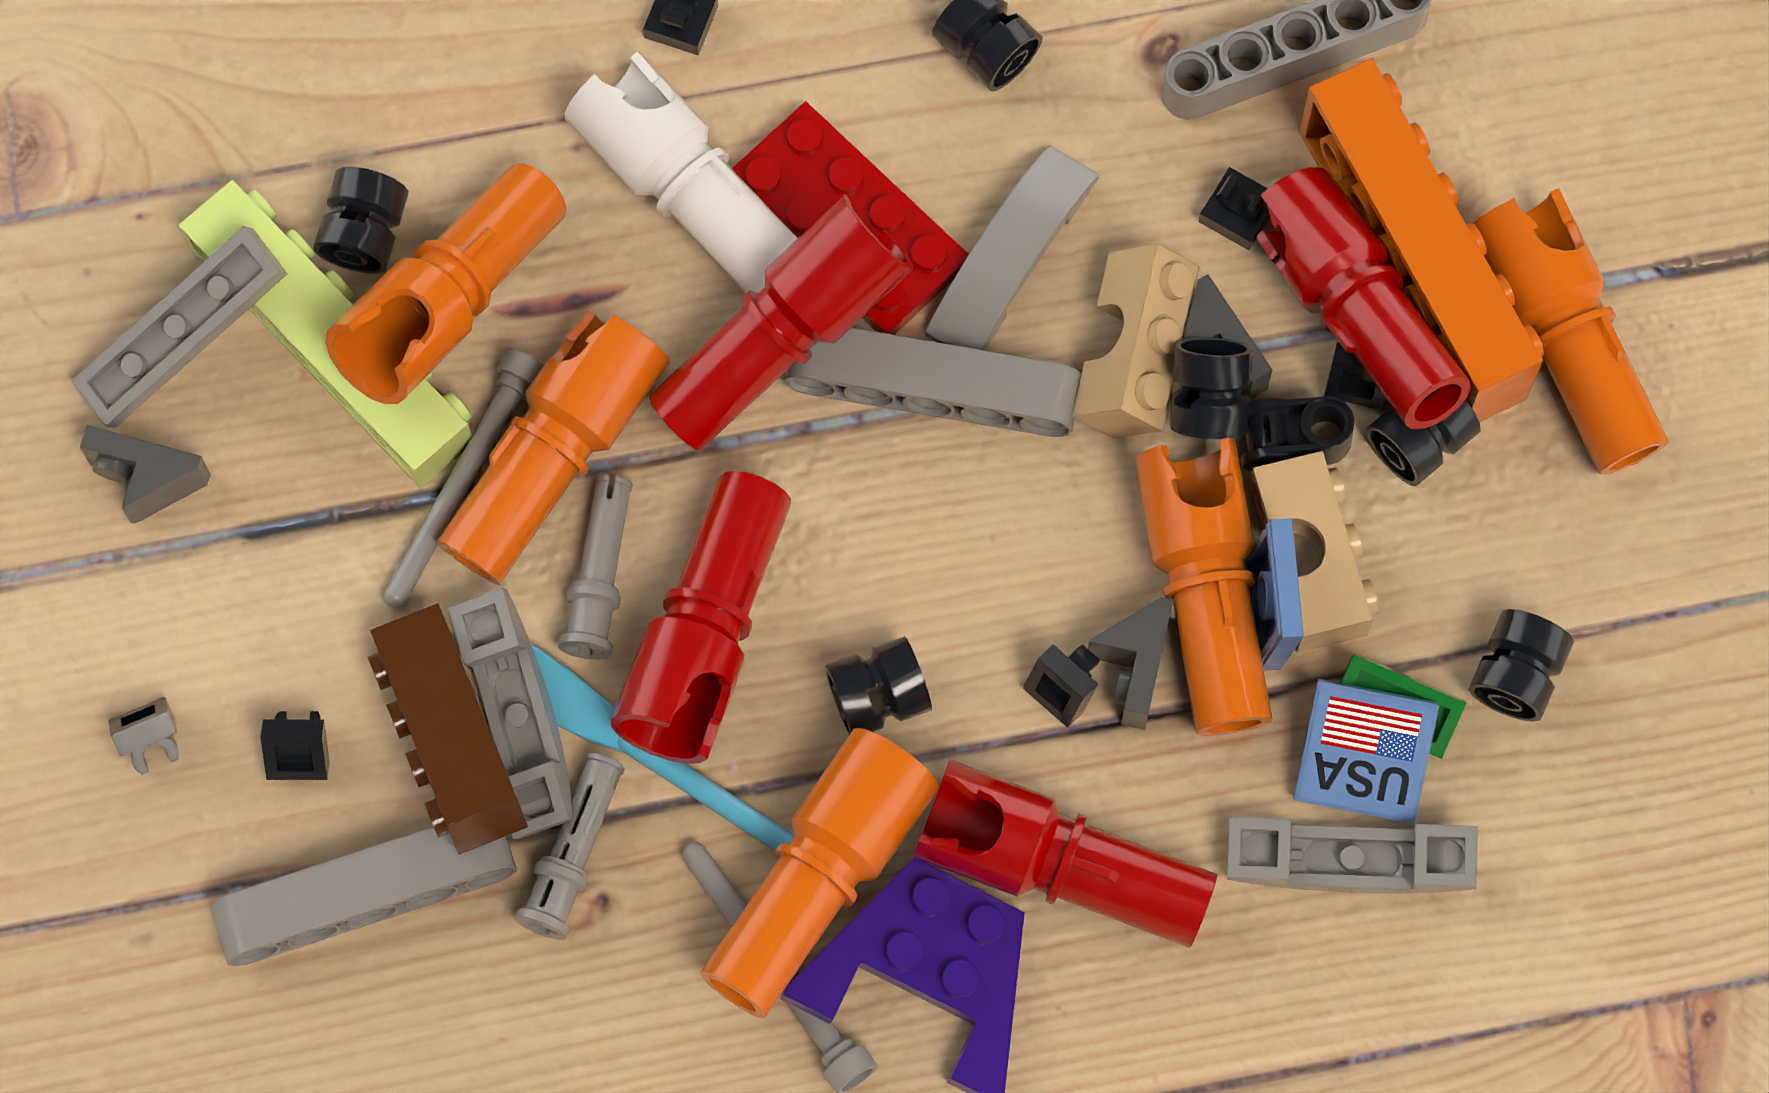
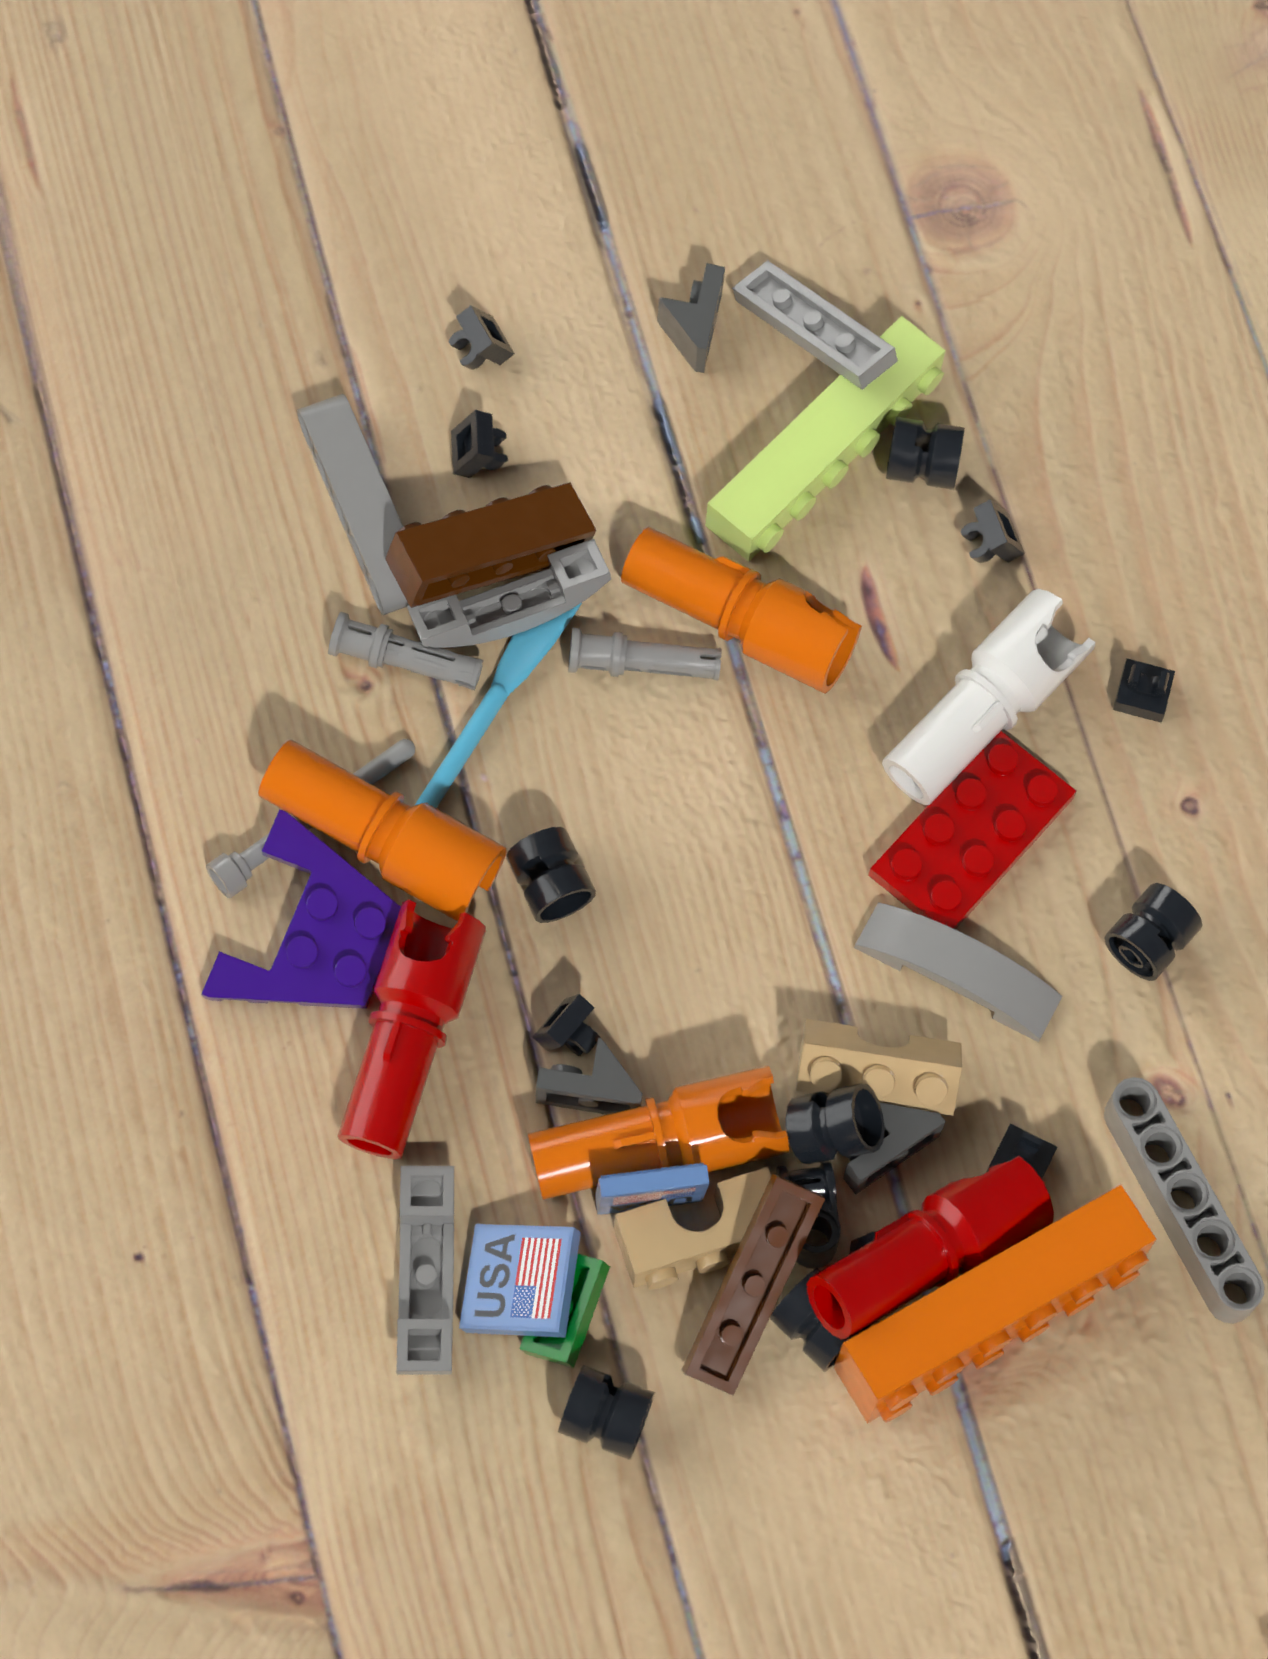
camera: 80 degrees right, 5 degrees down
orange piece [325,163,566,404] -> none
light grey piece [383,348,544,608] -> none
red piece [610,471,791,764] -> none
red piece [649,194,914,451] -> none
light grey beam [785,328,1081,437] -> none
orange piece [1473,188,1670,475] -> none
none -> reddish brown plate [681,1173,825,1396]
none -> tile [960,500,1025,563]

